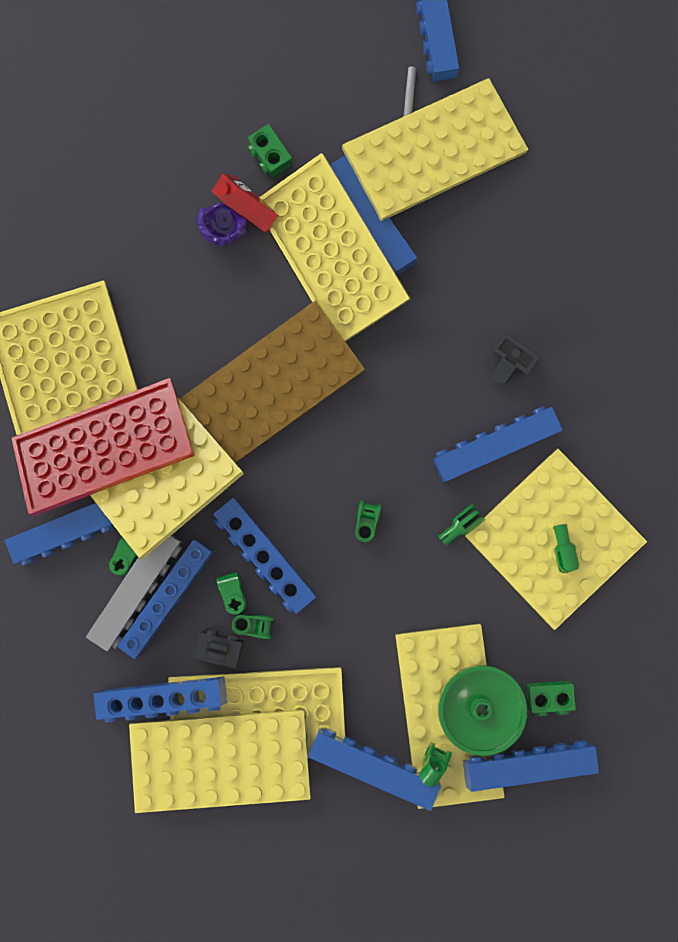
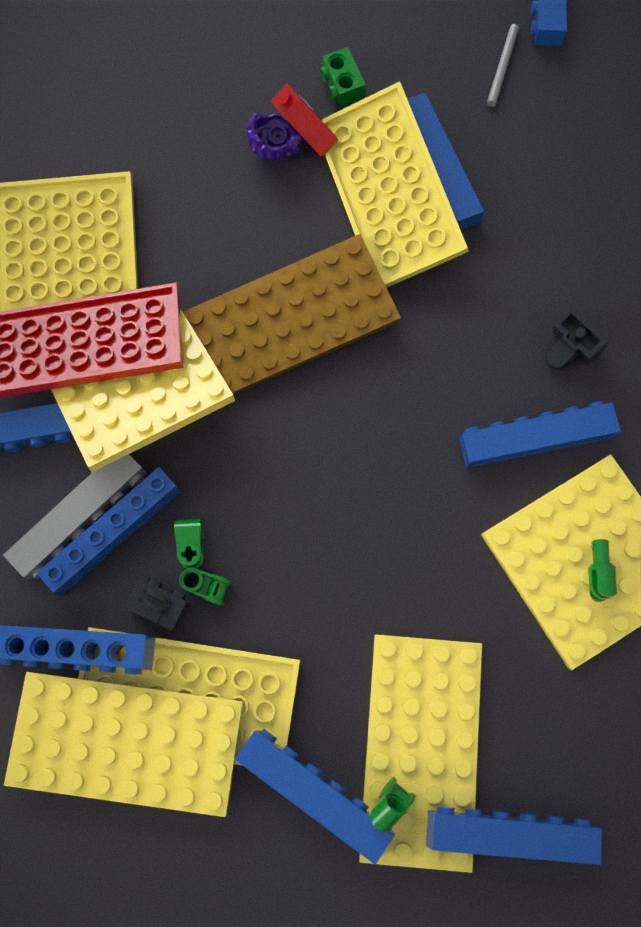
camera: 10 degrees right, 10 degrees down
green piece [109,537,138,575] -> none
blue brick [213,498,316,614] -> none
light yellow plate [342,78,528,221] -> none
green piece [355,500,381,543] -> none
green arm [438,503,486,546] -> none
green dish [438,665,527,756] -> none
green brick [526,681,576,716] -> none

